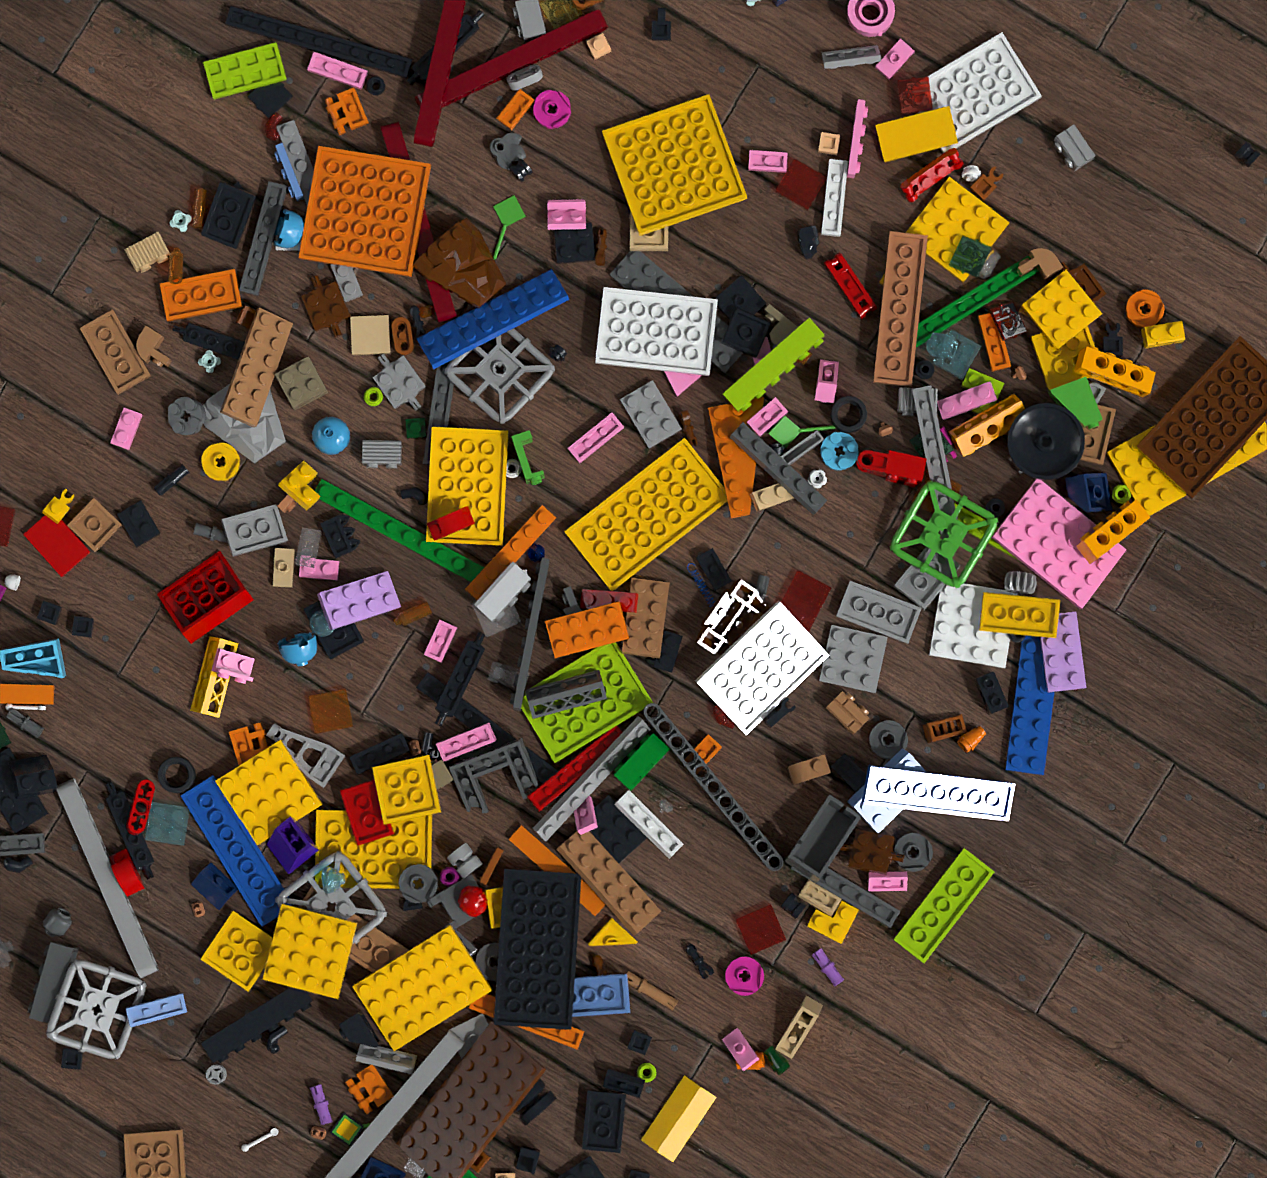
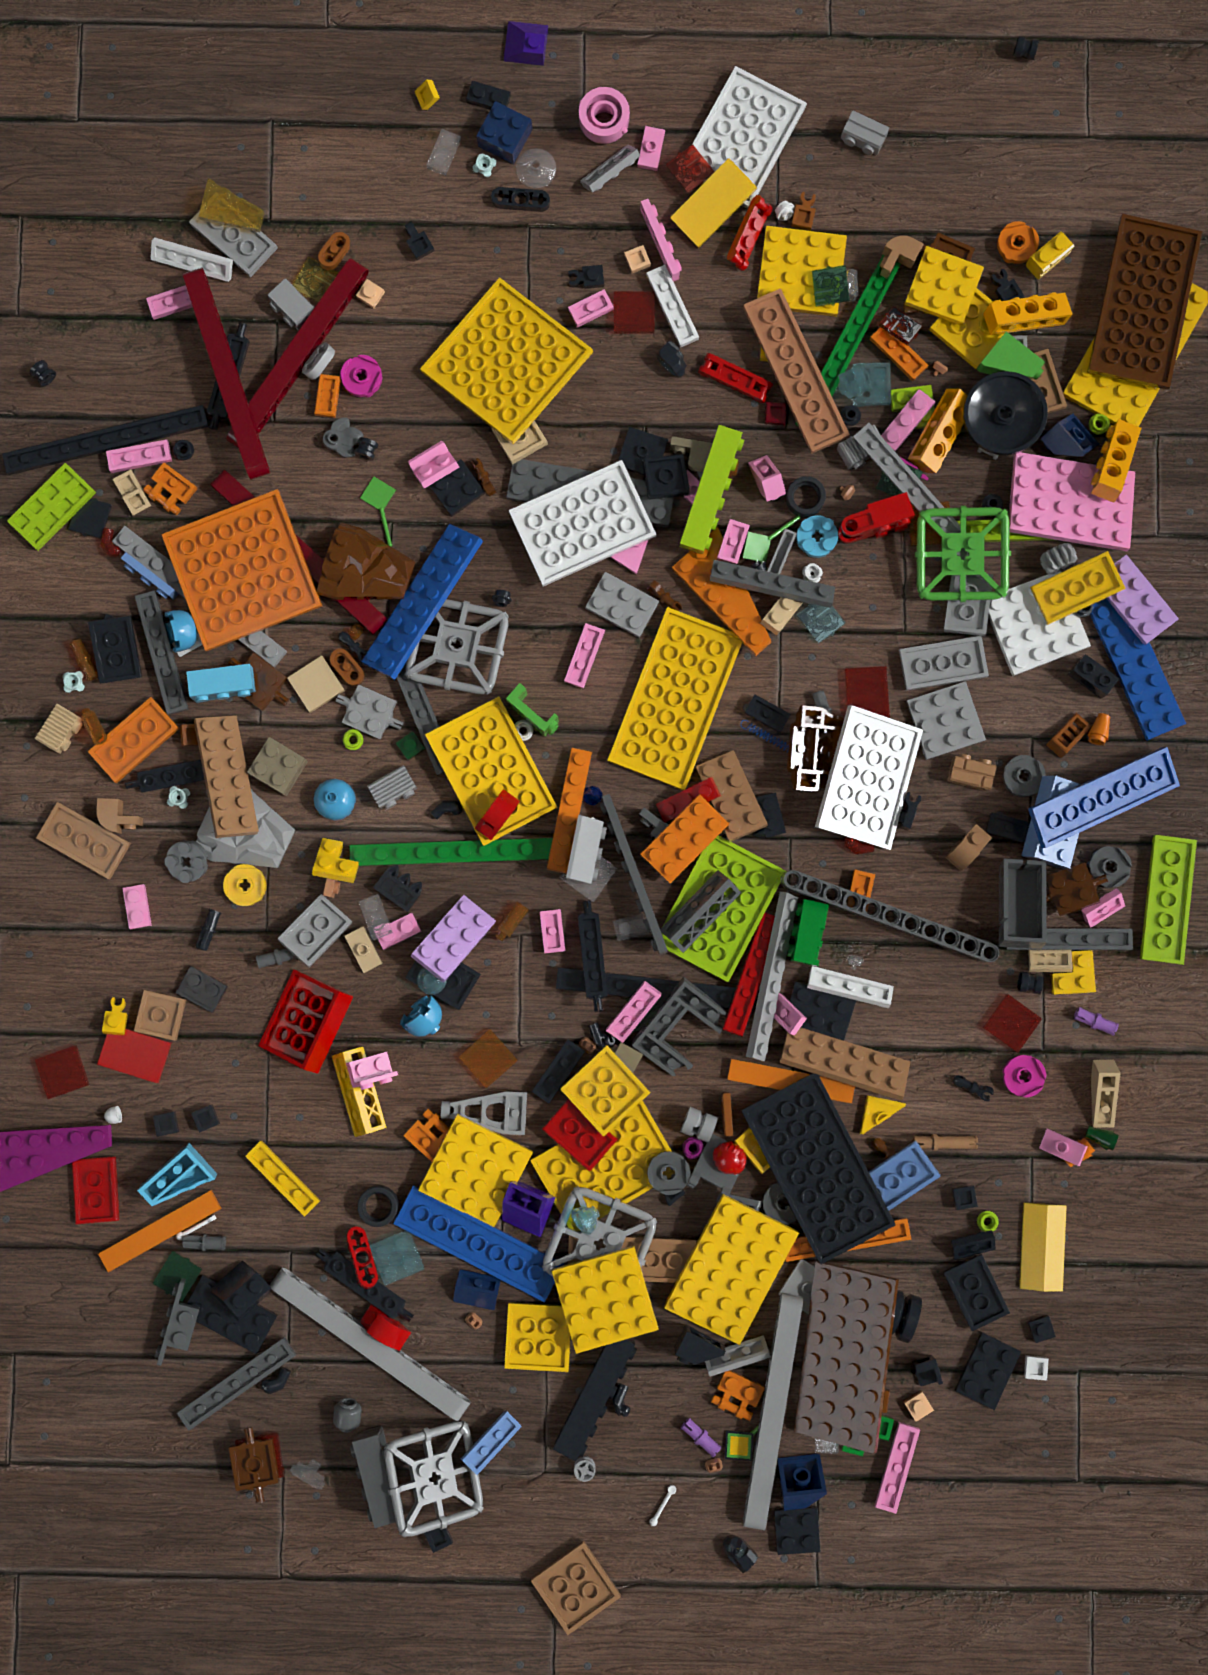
camera: 30 degrees left, 0 degrees up
none -> tan slope [113,469,151,516]
none -> medium azure wedge [187,664,256,703]
none -> yellow plate [245,1140,321,1217]
none -> black beam [491,187,550,212]
none -> clear dish [516,148,556,189]
none -> black plate [568,265,604,289]
none -> dark red tile [764,402,787,426]
none -> clear light blue piece [796,603,845,644]

